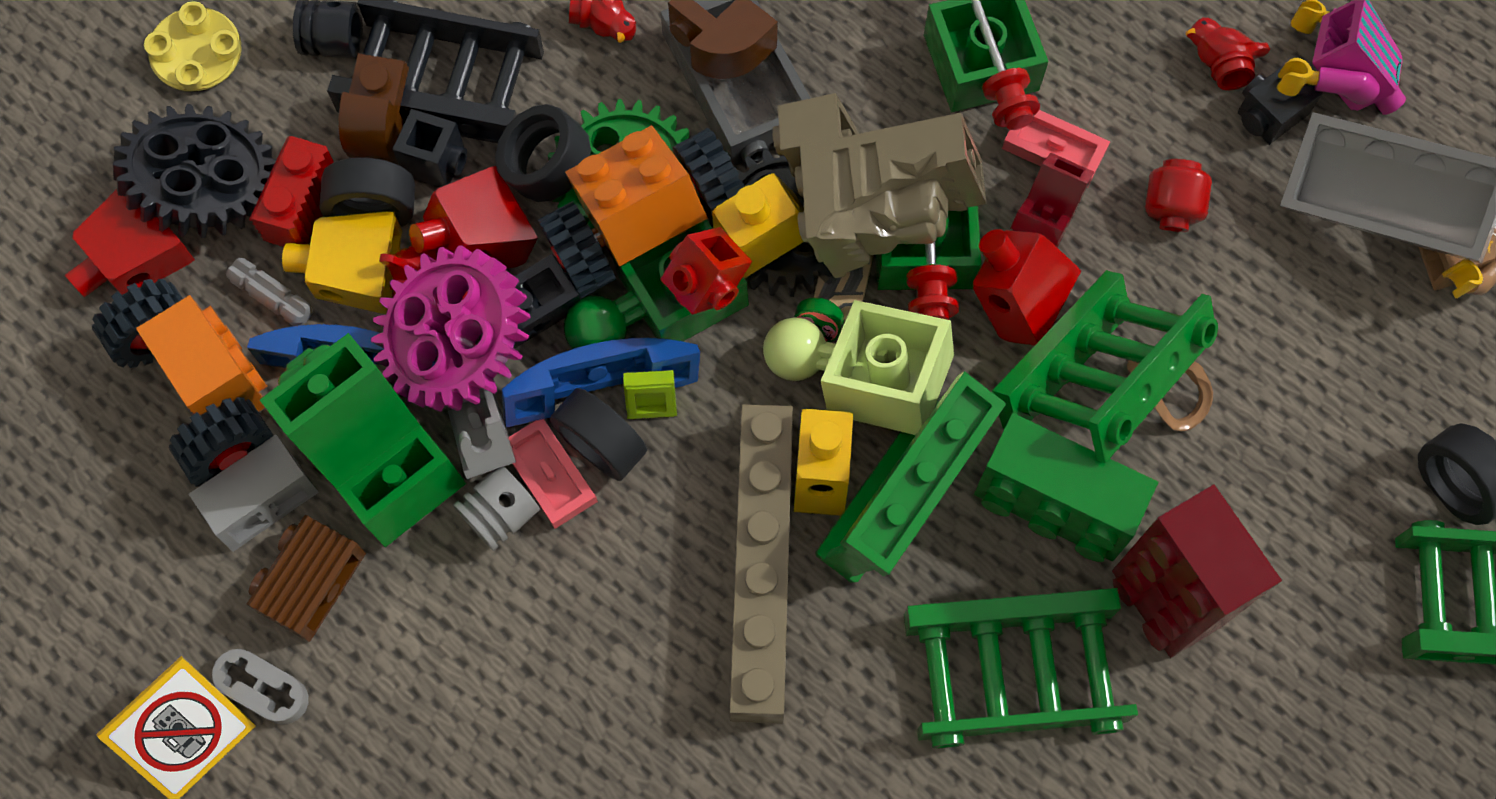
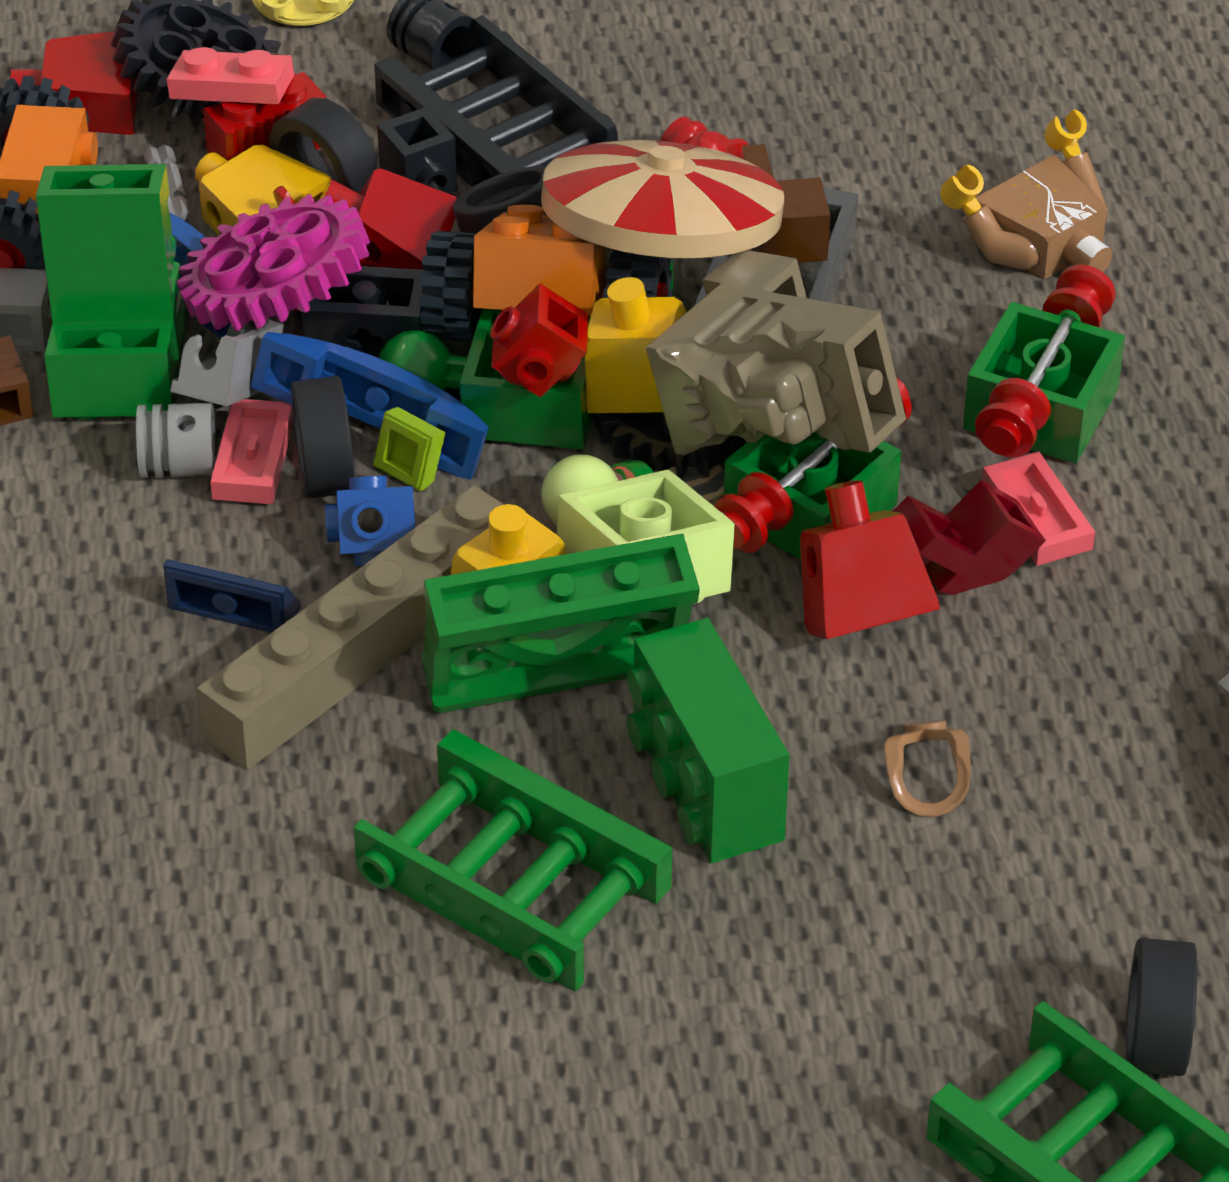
camera: 40 degrees right, 25 degrees down
reddish brown brick [339,53,409,165] -> none
green fence [992,270,1218,463] -> none
dark red brick [1112,484,1282,659] -> none
red head [1145,159,1212,232] -> none
none -> dark blue slope [163,559,301,633]
none -> coral plate [167,47,294,104]
none -> blue brick [325,476,415,566]
none -> tan dish [541,140,784,258]

